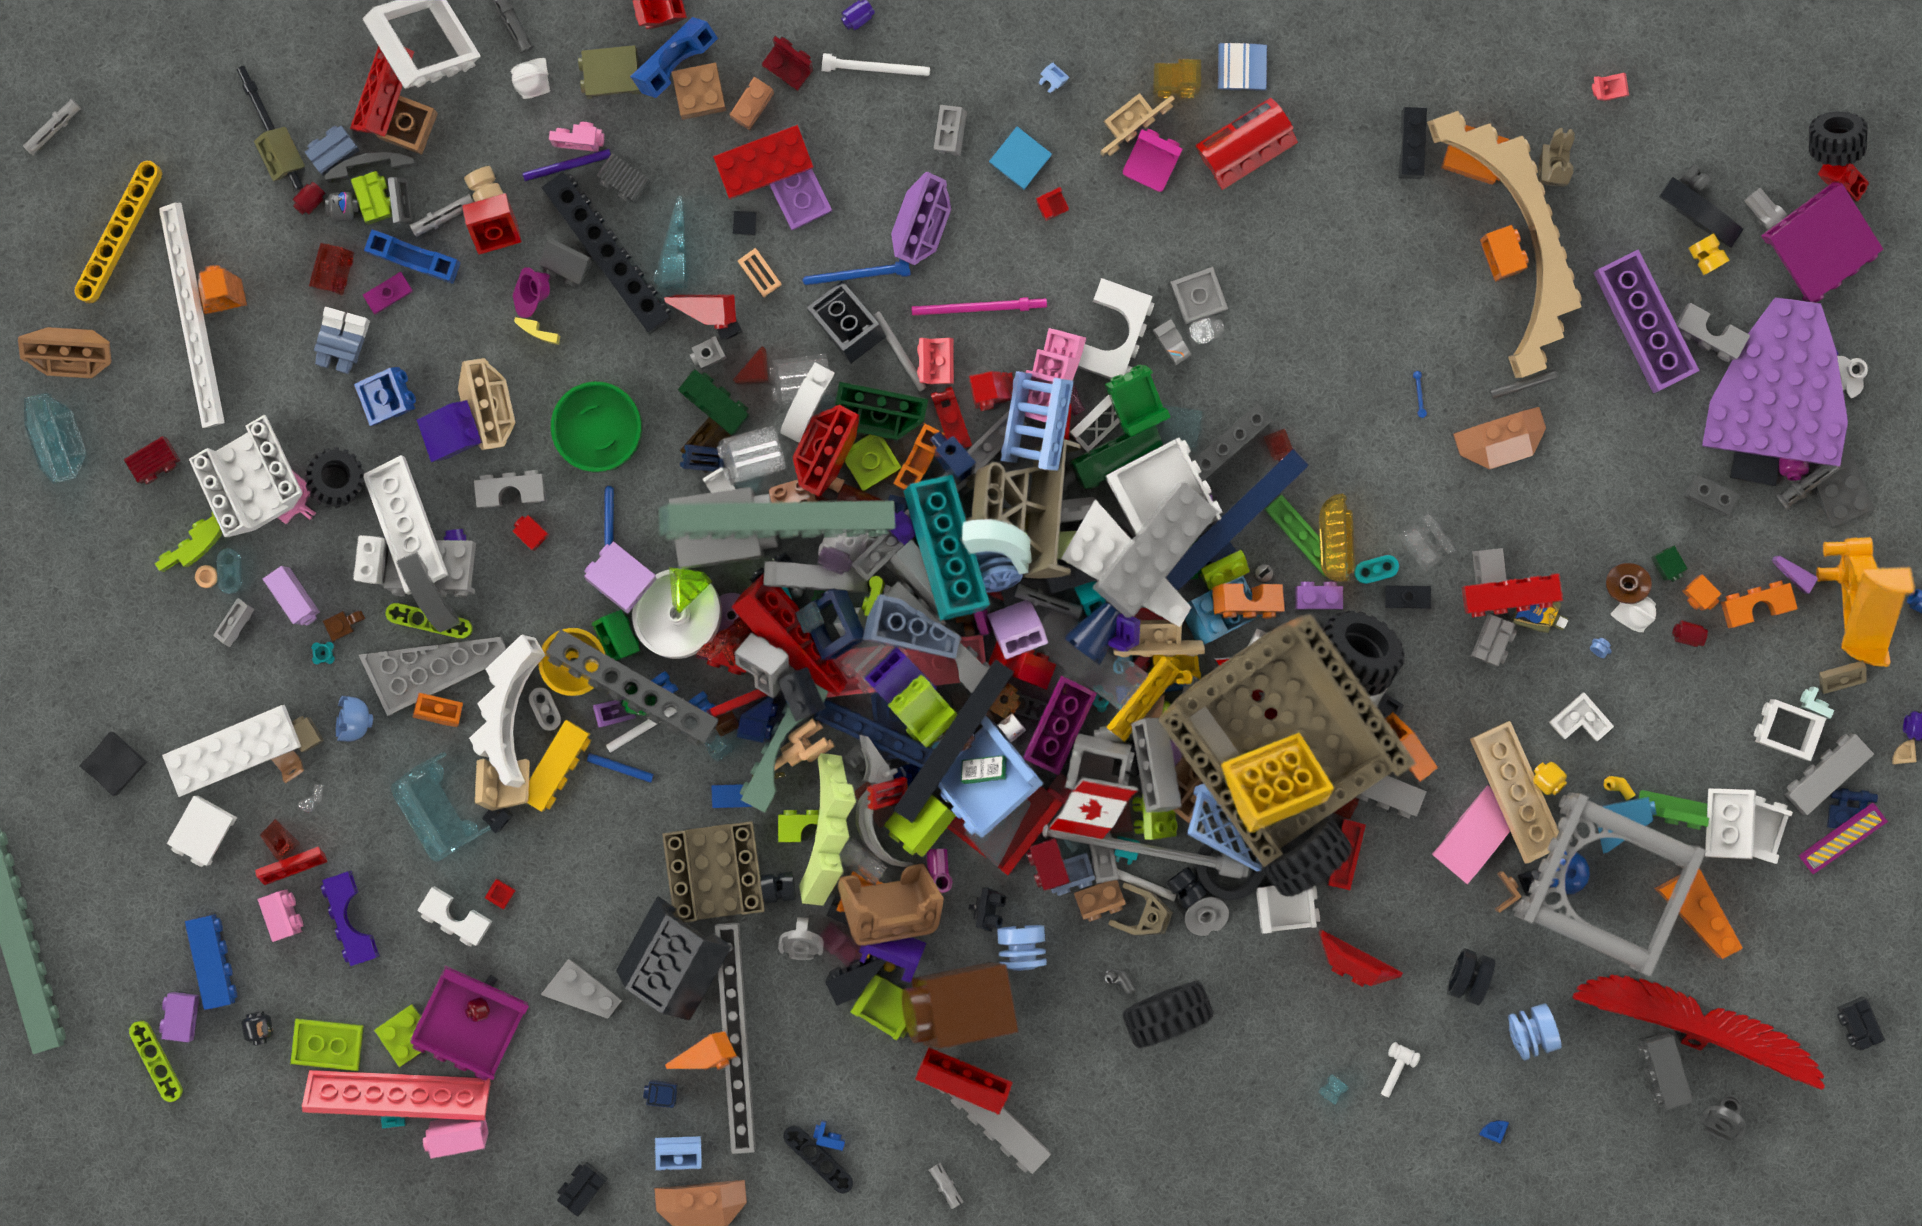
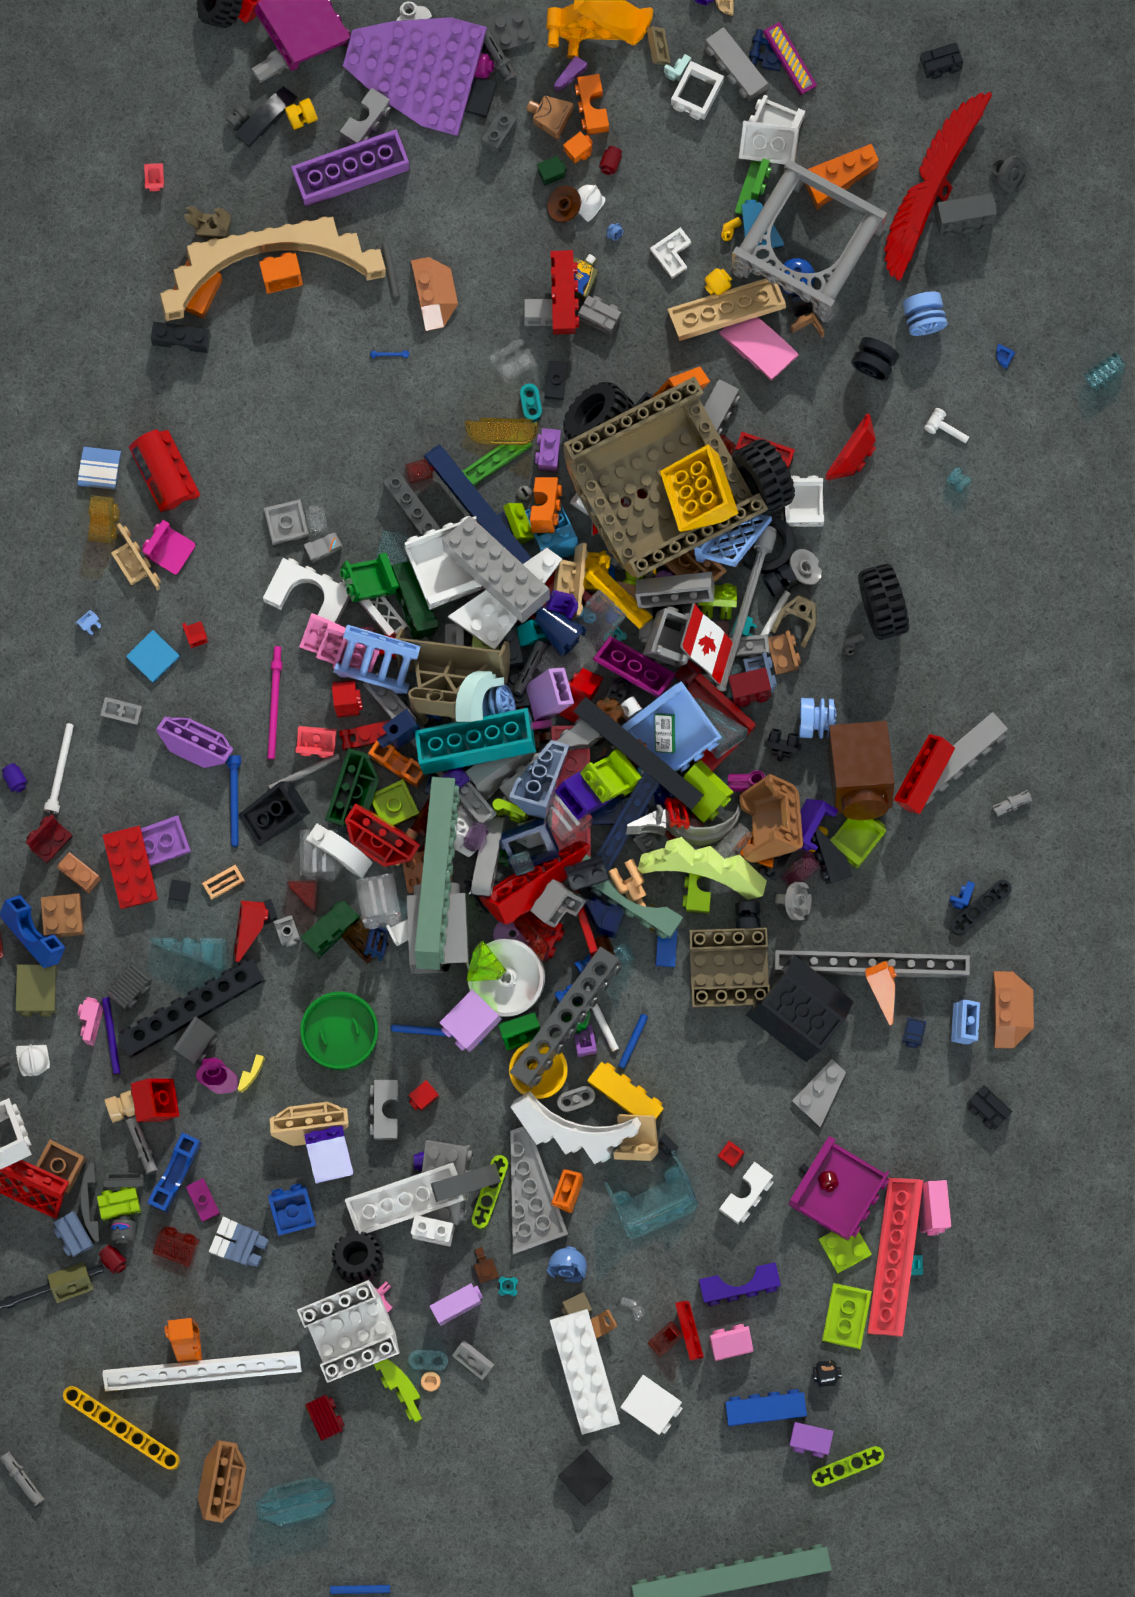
camera: 85 degrees left, 10 degrees down
none -> medium nougat torso [527,96,574,140]

